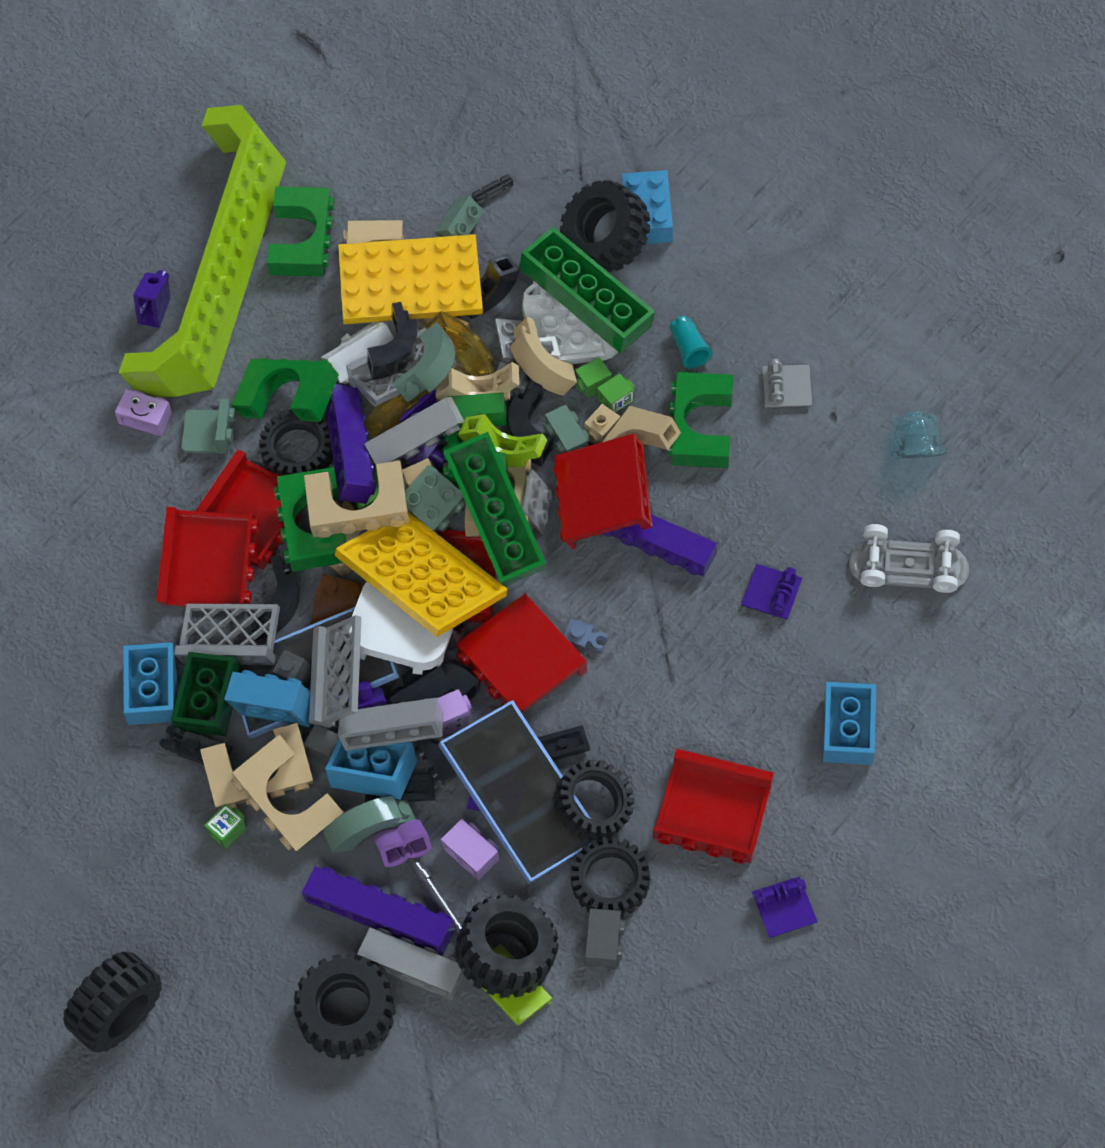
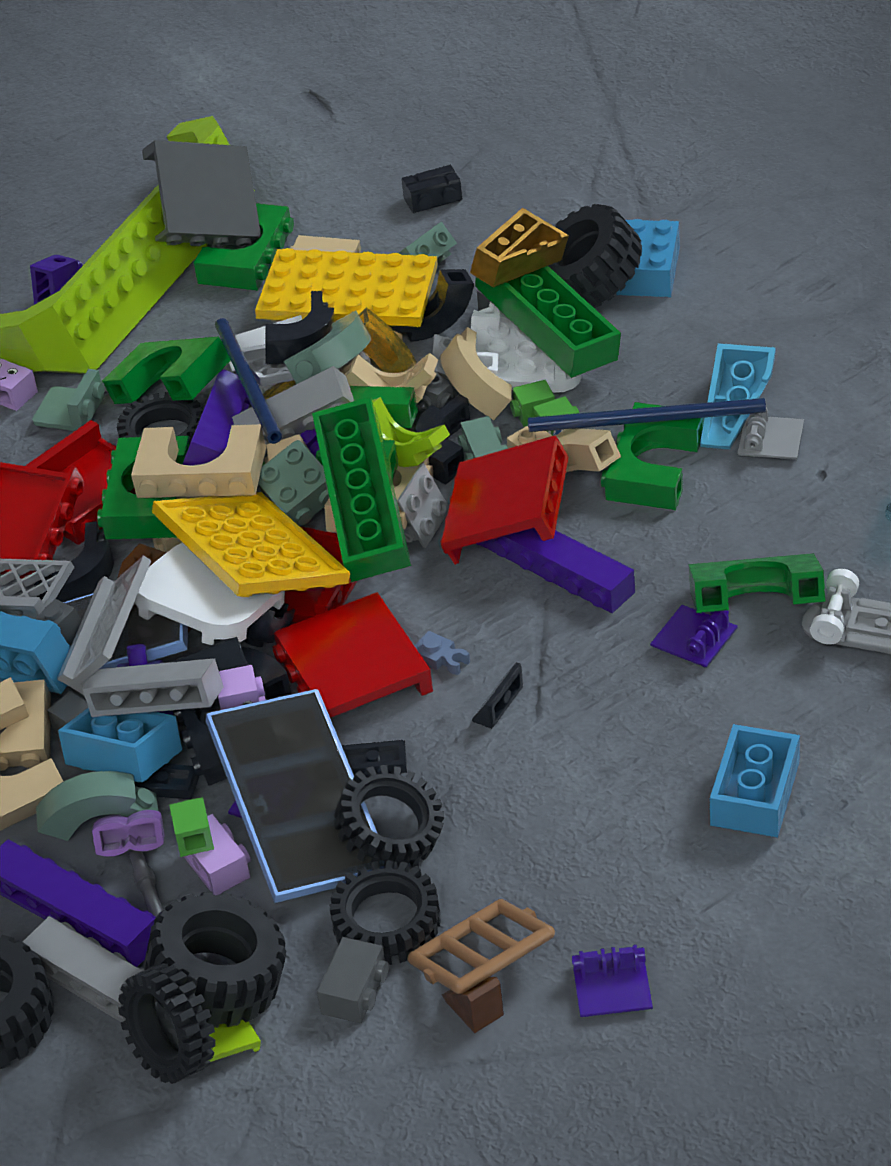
camera: 15 degrees right, 20 degrees down
black axle [472,174,513,204] -> none
red panel [653,748,774,864] -> none
teal plant [669,316,713,369] -> none
none -> black tyre [118,963,216,1084]
none -> dark grey panel [142,140,261,248]
none -> bright green brick [169,797,214,857]
none -> dark blue piece [215,318,282,444]
none -> black brick [401,164,462,213]
none -> medium nougat bar [408,899,555,994]
none -> reddish brown slope [442,977,504,1034]
none -> pearl gold wedge [470,208,569,287]
none -> black slope [472,662,523,729]
none -> dark blue piece [528,398,766,432]
none -> green arch [688,553,826,613]
none -> medium azure wedge [700,343,776,449]

